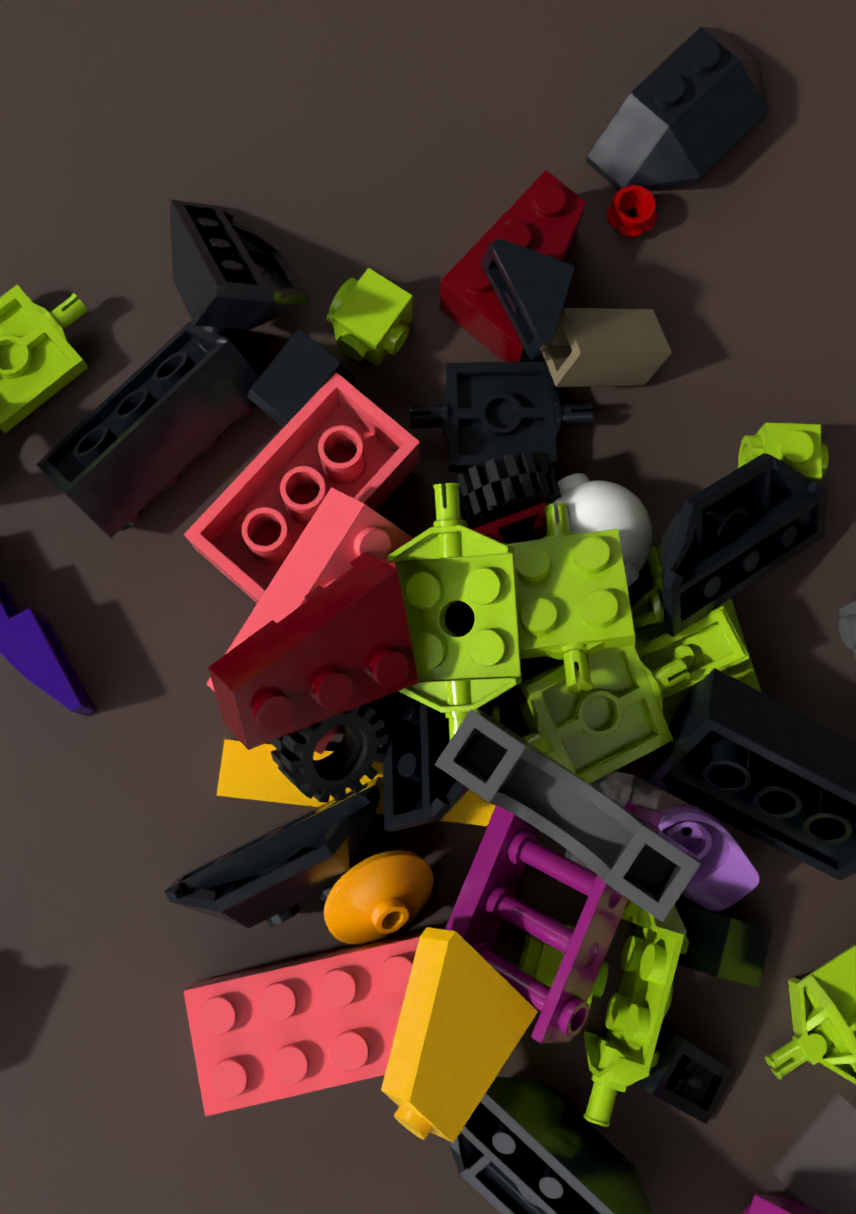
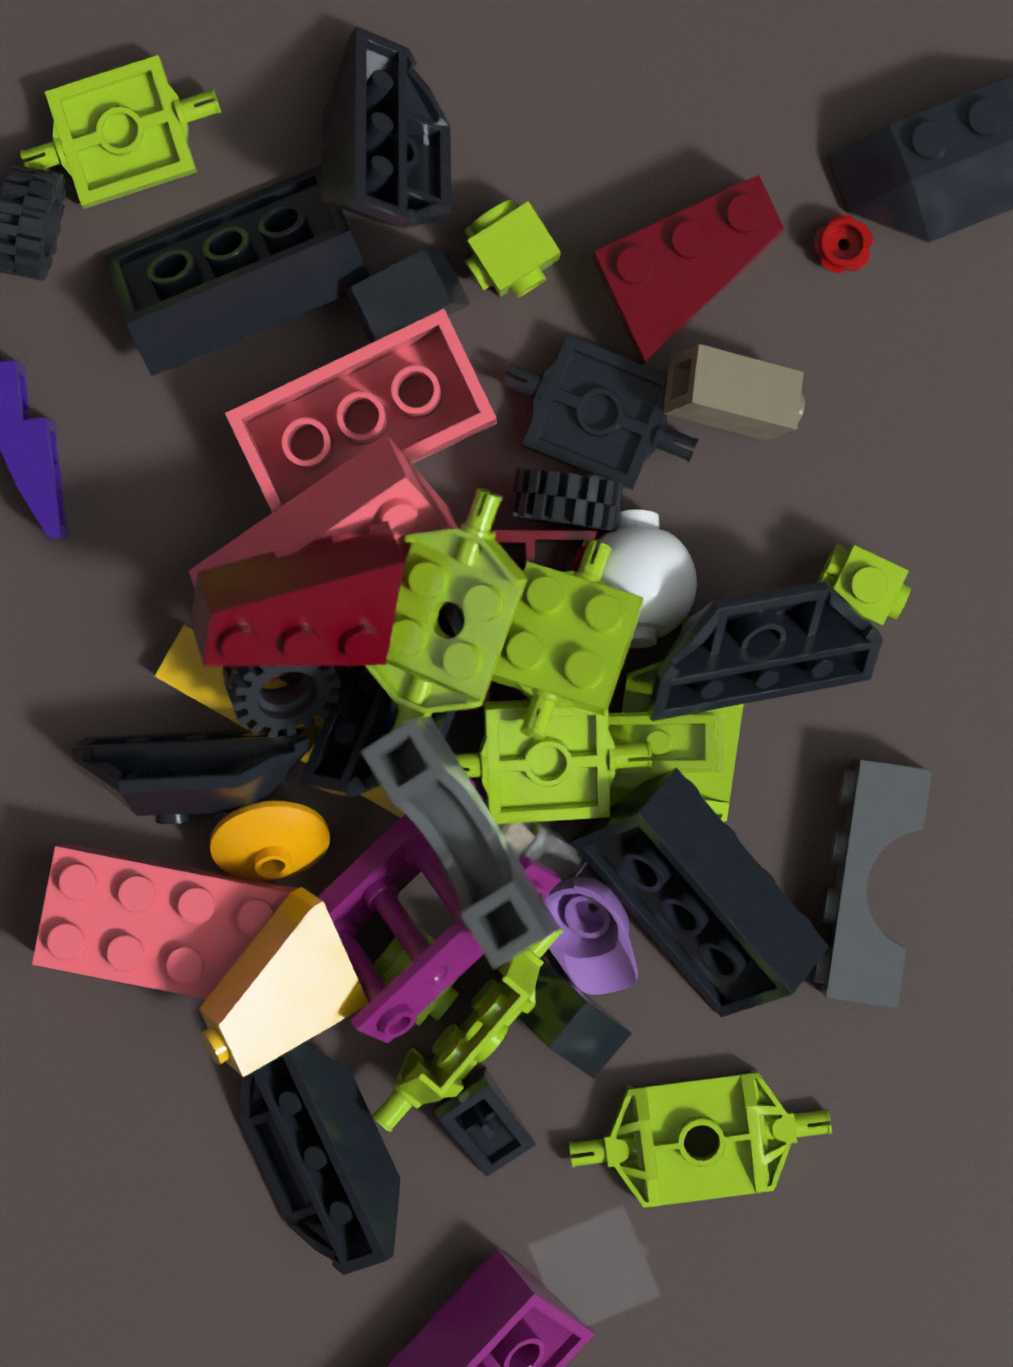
camera: 30 degrees right, 10 degrees up
black slope [480,239,575,361] -> none

